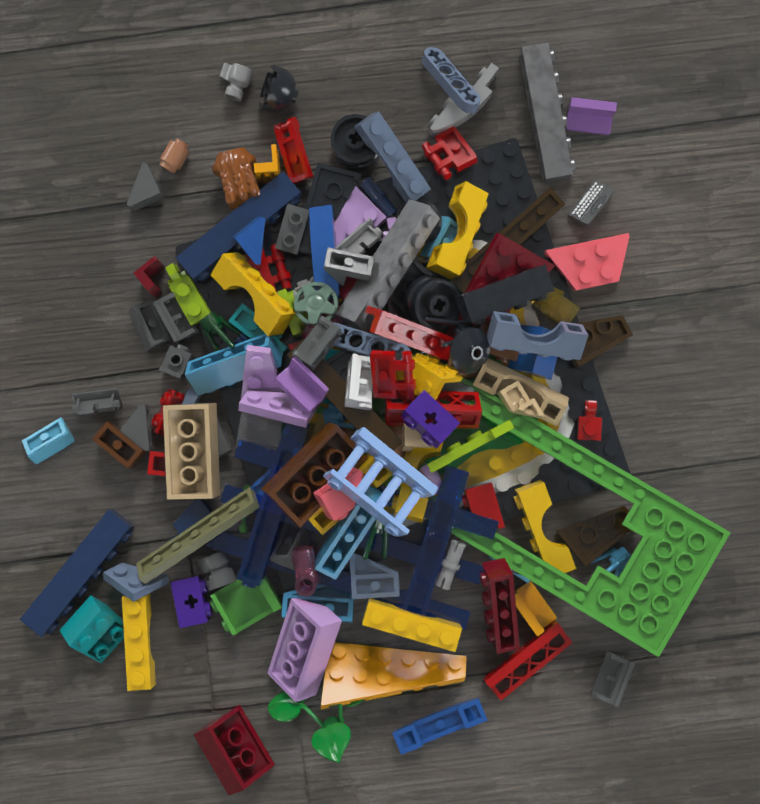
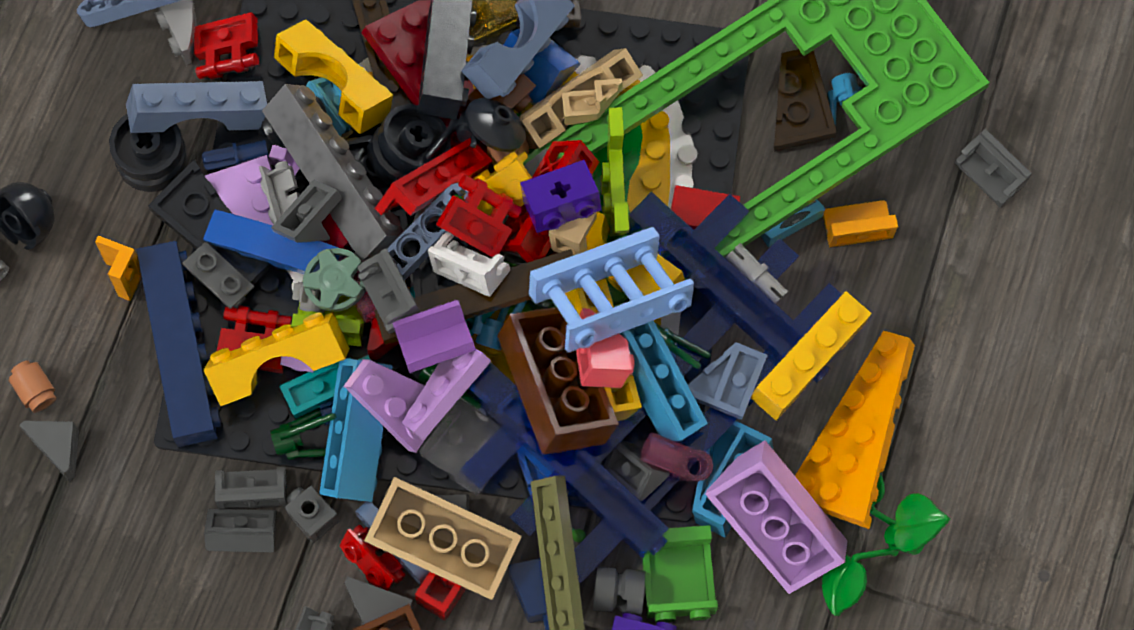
camera: 65 degrees left, 15 degrees down
dark red panel [133,256,165,298] -> none
lime hinge [165,263,211,326] -> none
dark orange piece [211,147,260,210] -> none
blue slope [233,216,265,265] -> none
red plate [274,117,313,185] -> none
blue slope [392,697,488,755] -> none
dark red brick [479,558,520,654] -> none
red fence [483,620,573,700] -> none
yellow arch [513,480,576,573] -> none
red plate [577,401,602,441] -> none

